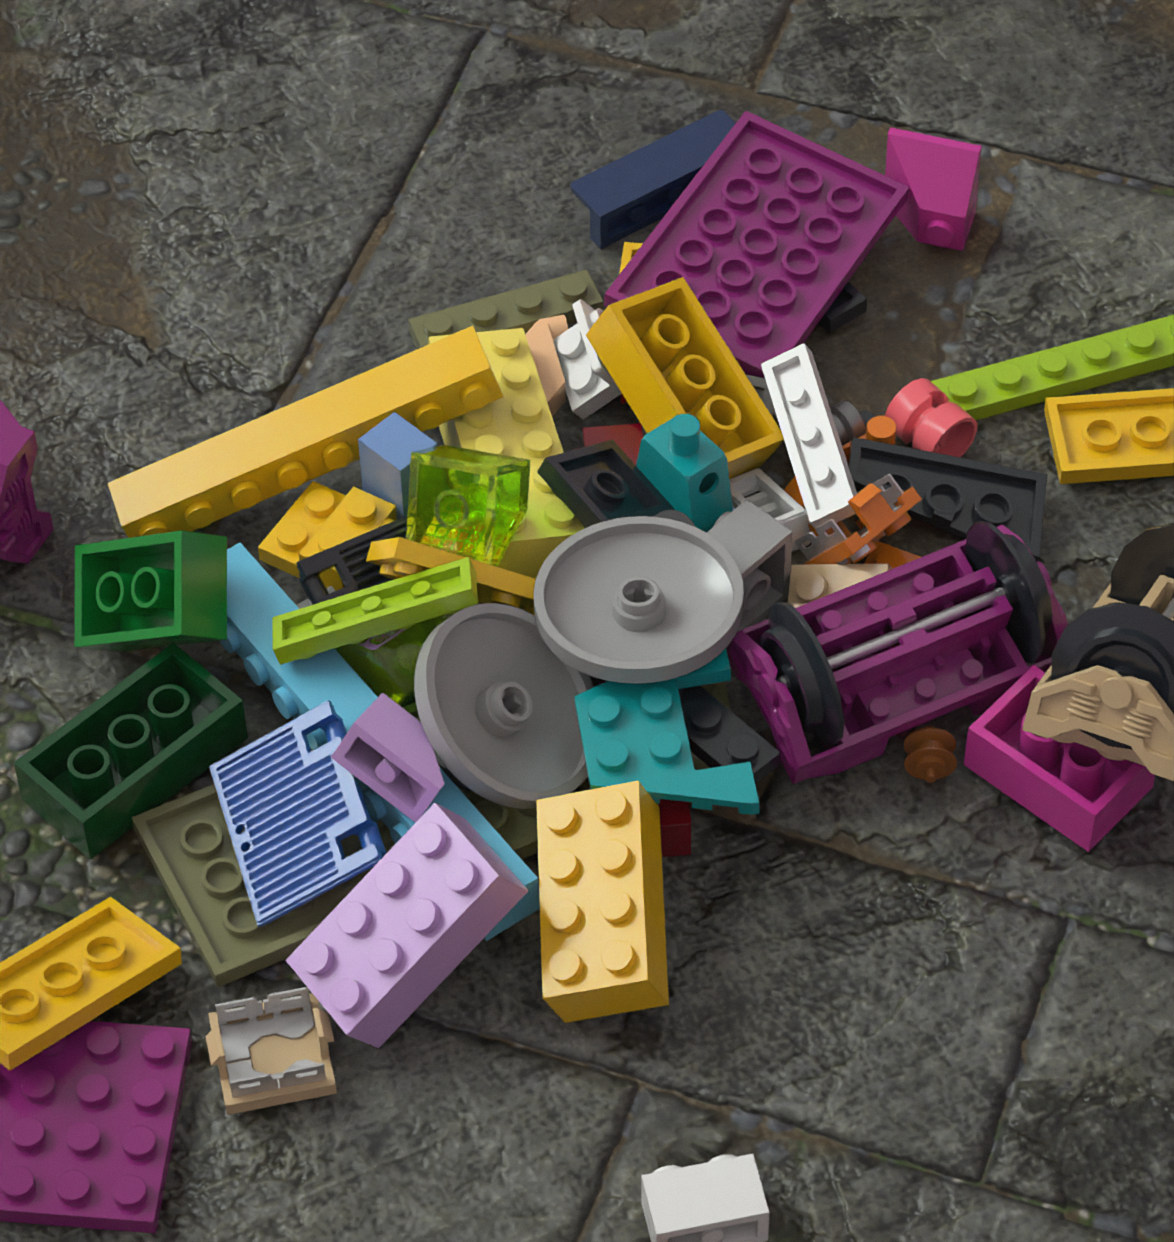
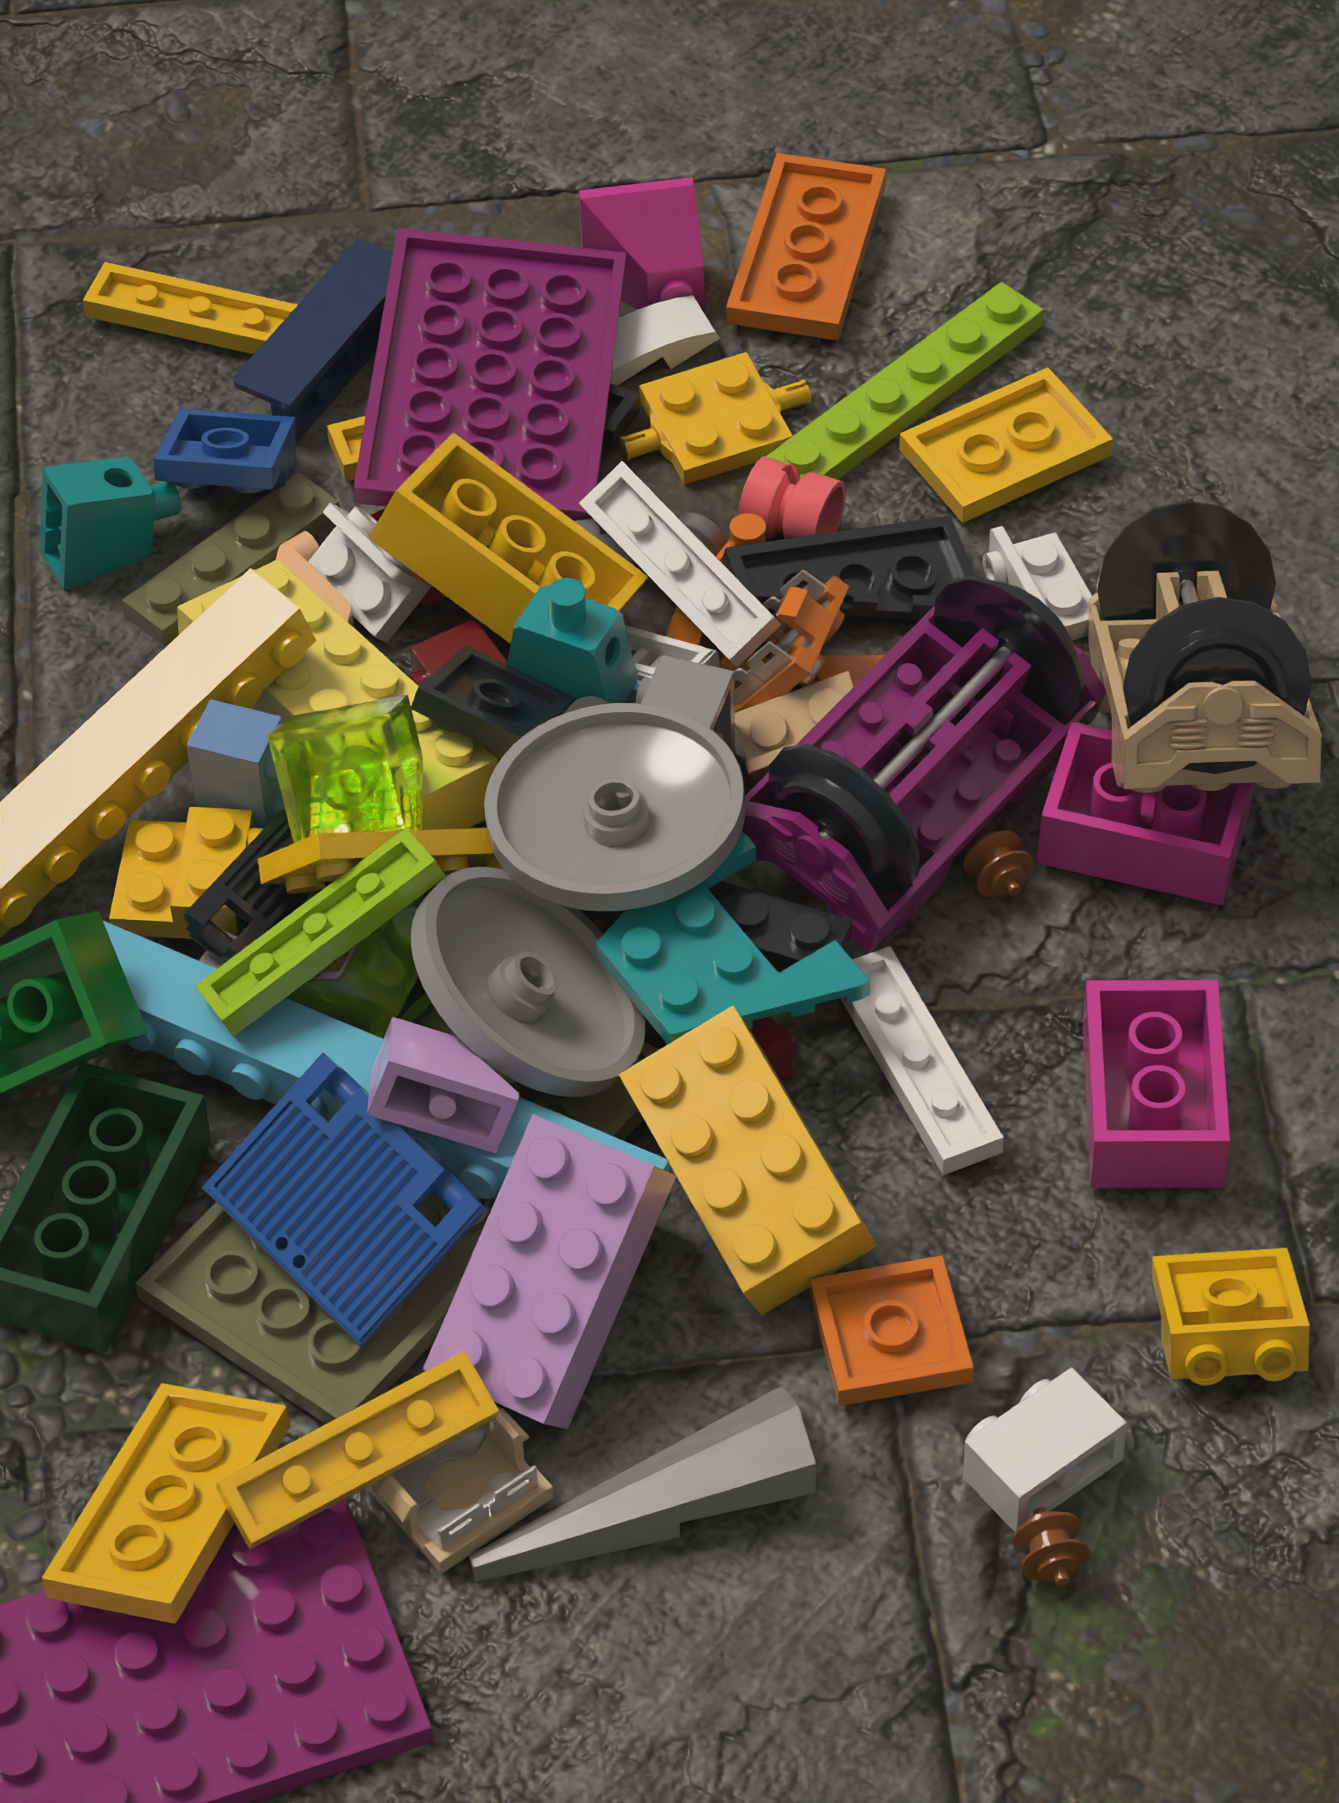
camera: 25 degrees left, 0 degrees up
none -> teal torso [39,457,181,590]
none -> yellow plate [83,262,298,354]
none -> blue plate [154,408,296,493]
none -> yellow plate [216,1351,499,1550]
none -> light grey wedge [469,1386,816,1582]
none -> white slope [611,295,720,386]
none -> yellow plate [619,352,811,485]
none -> orange plate [726,153,886,341]
none -> orange plate [810,1255,974,1406]
none -> white plate [840,946,1004,1175]
none -> white bracket [983,526,1092,640]
none -> dark pink brick [1083,980,1230,1188]
none -> yellow plate [1152,1248,1310,1386]

